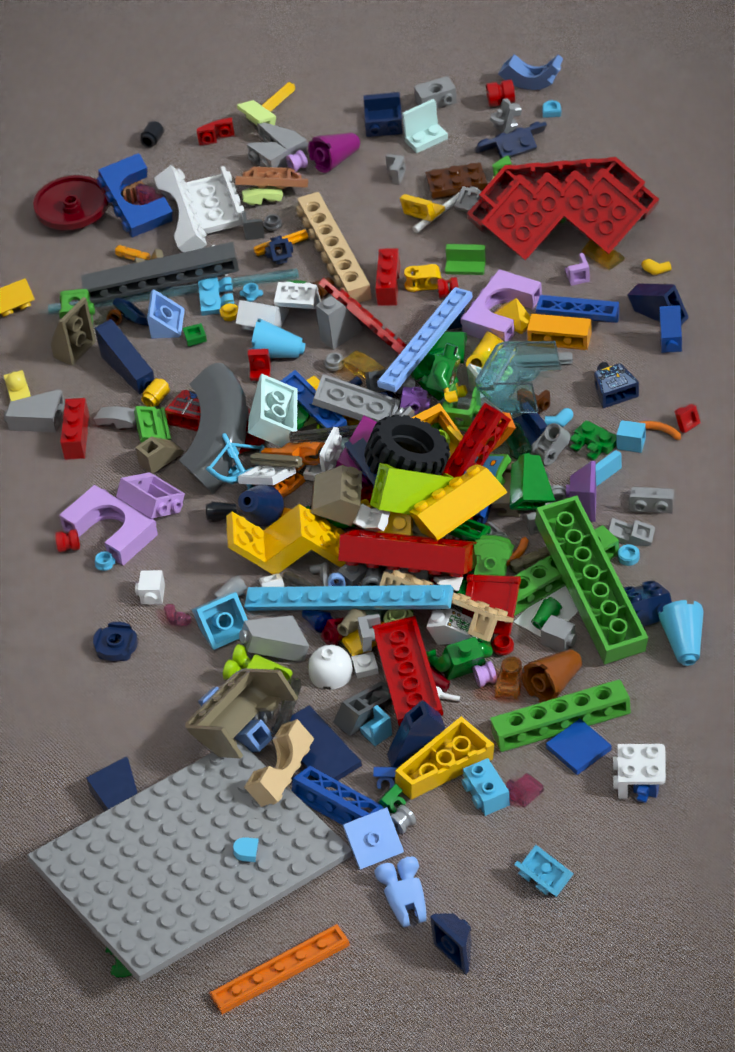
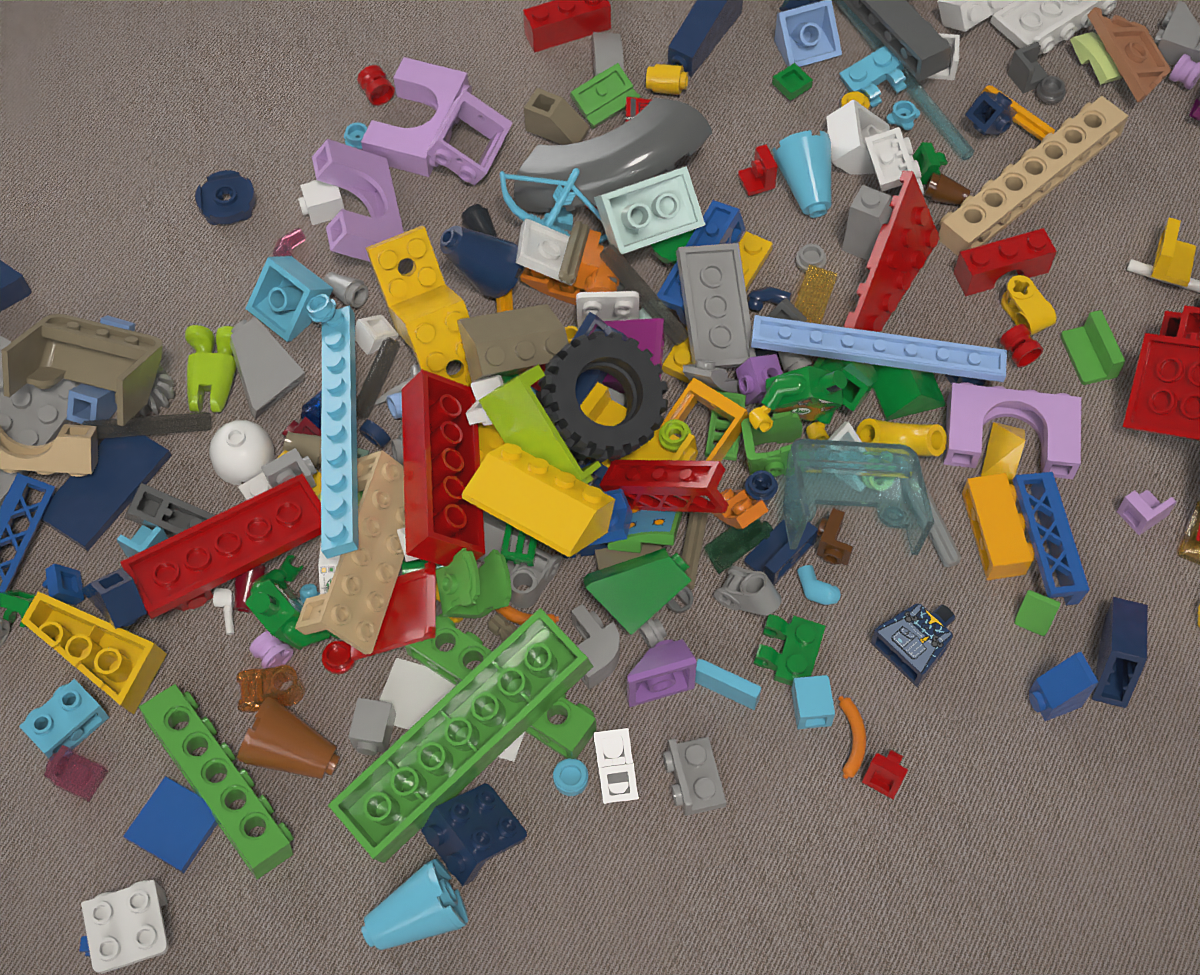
camera: 65 degrees right, 15 degrees up
green cone [531,597,562,630] -> none
none -> medium azure plate [307,294,336,323]
none -> lavender arch [312,139,404,262]
none -> bright green slope [1014,590,1061,636]

